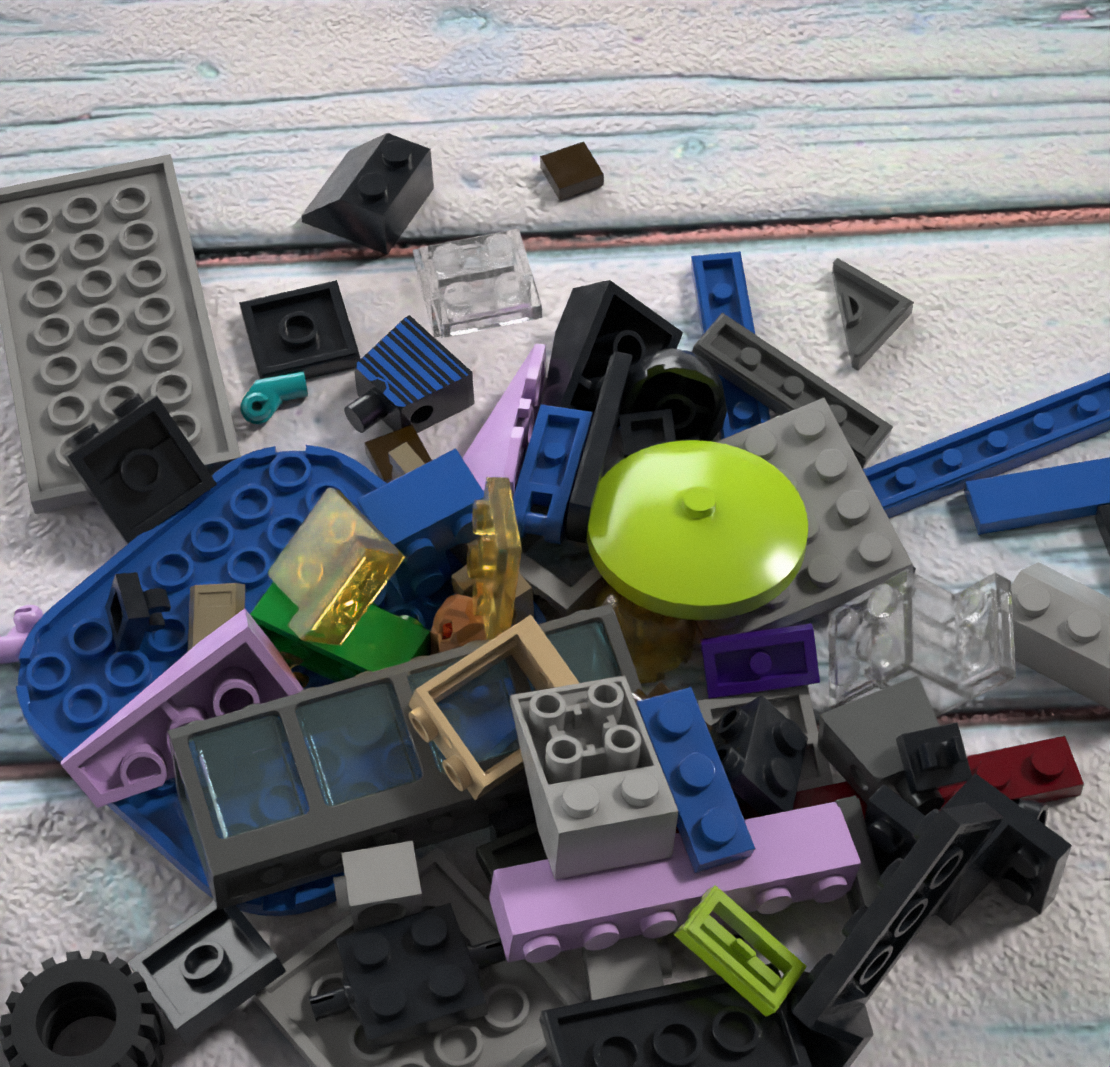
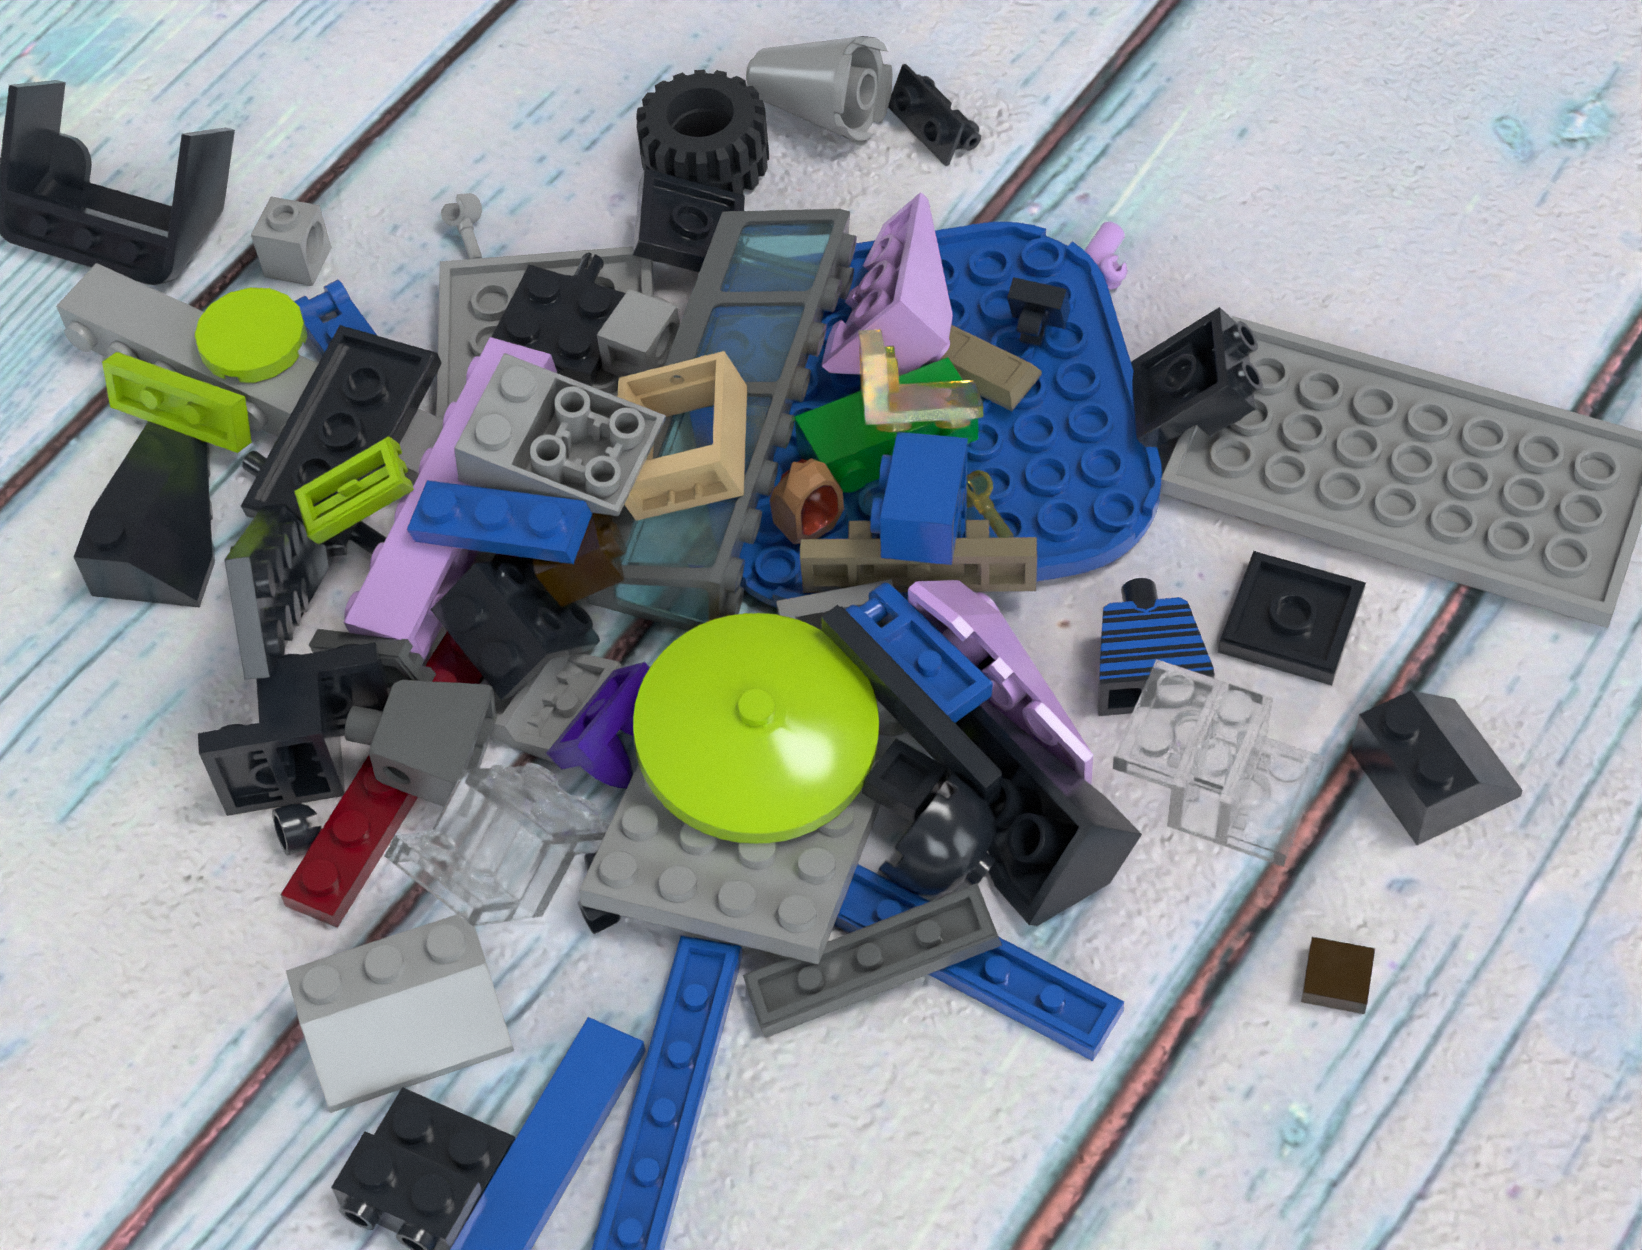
camera: 130 degrees right, 0 degrees up
teal arm [240,371,308,424] -> none
dark brown tile [364,424,432,483] -> none
clear yellow plate [467,477,522,640] -> none
dark grey tile [832,258,914,371] -> none
black tile [896,722,972,796] -> none

